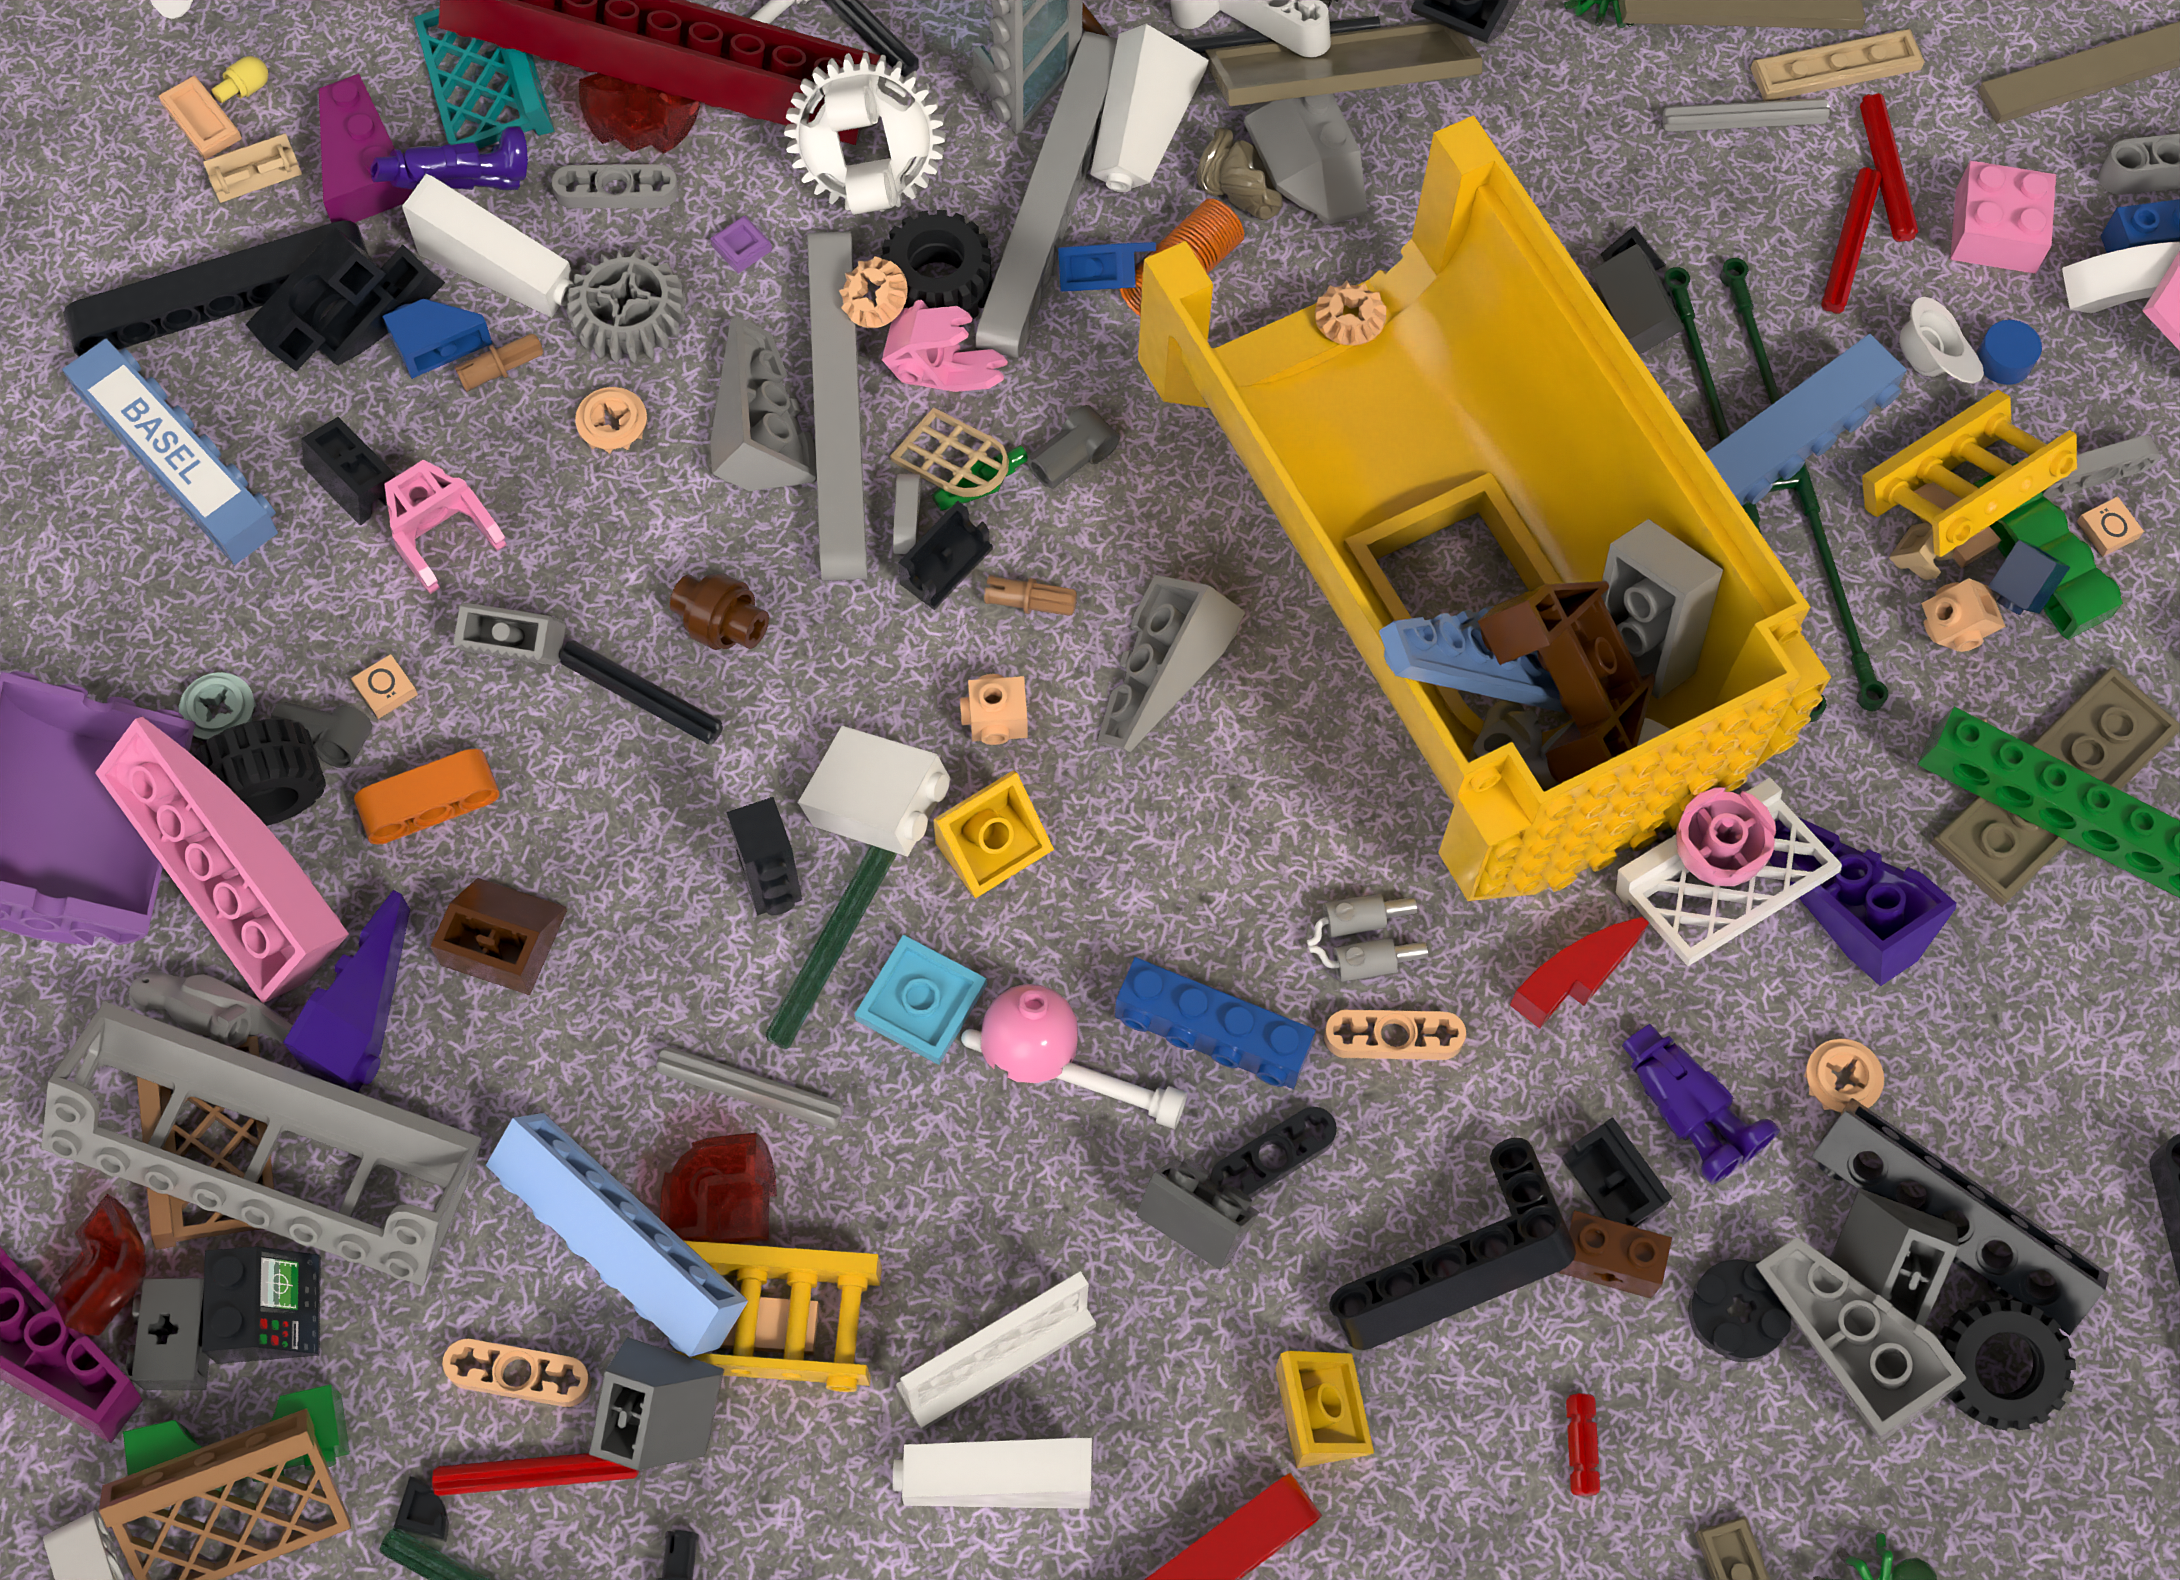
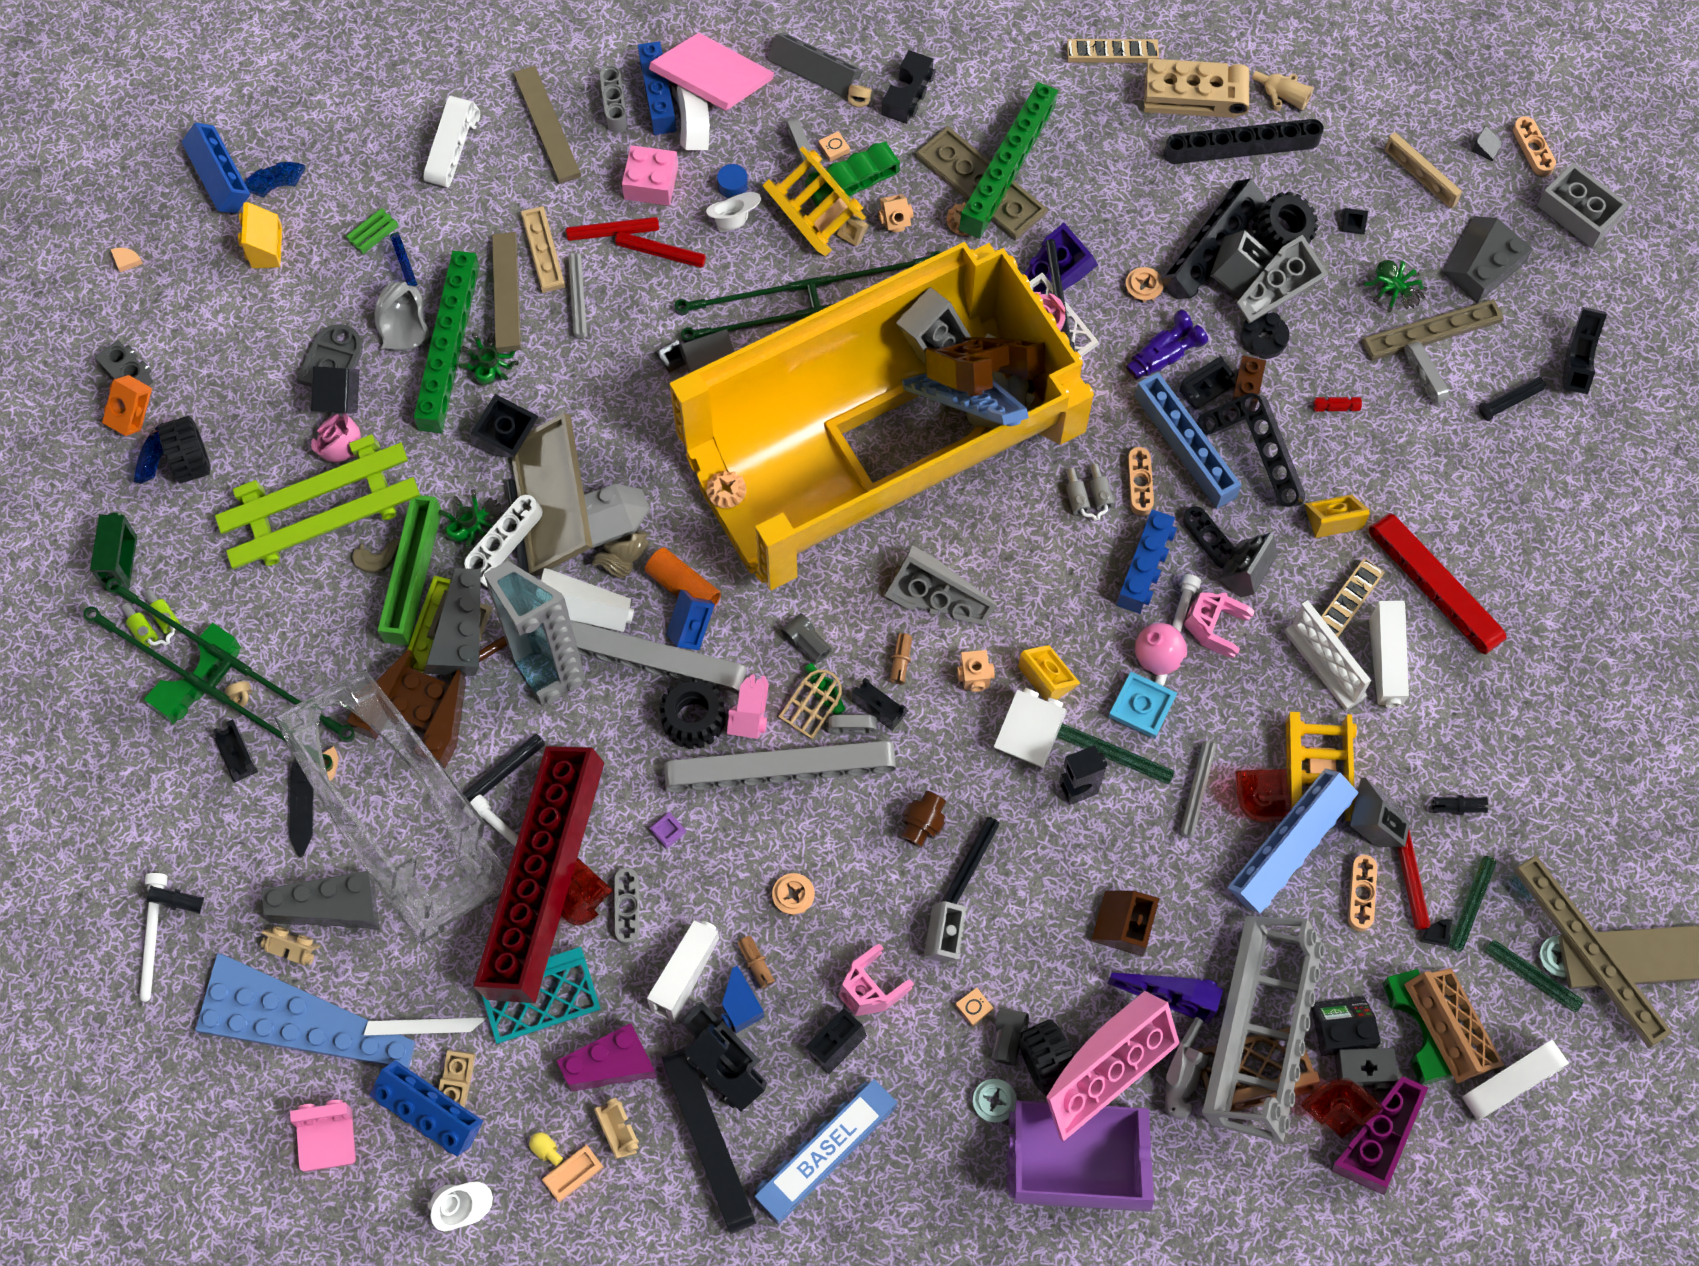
camera: 90 degrees left, 0 degrees up
orange beam [354,749,500,845] -> none
dark purple piece [370,126,528,191] -> none
light grey gear [566,249,687,364] -> none
light grey wedge [710,315,817,491] -> none
white piece [784,52,946,215] -> none
light nougat gear [839,256,908,328] -> none
red slope [1510,917,1649,1029] -> none
medium blue brick [1706,334,1907,506] -> none
dark blue brick [1988,540,2070,615] -> none
none -> black bar [1046,239,1075,352]
none -> medium blue brick [1135,372,1241,509]
none -> bright pink piece [1184,593,1254,658]
none -> tile [1321,558,1385,638]
none -> black slope [1341,208,1368,235]

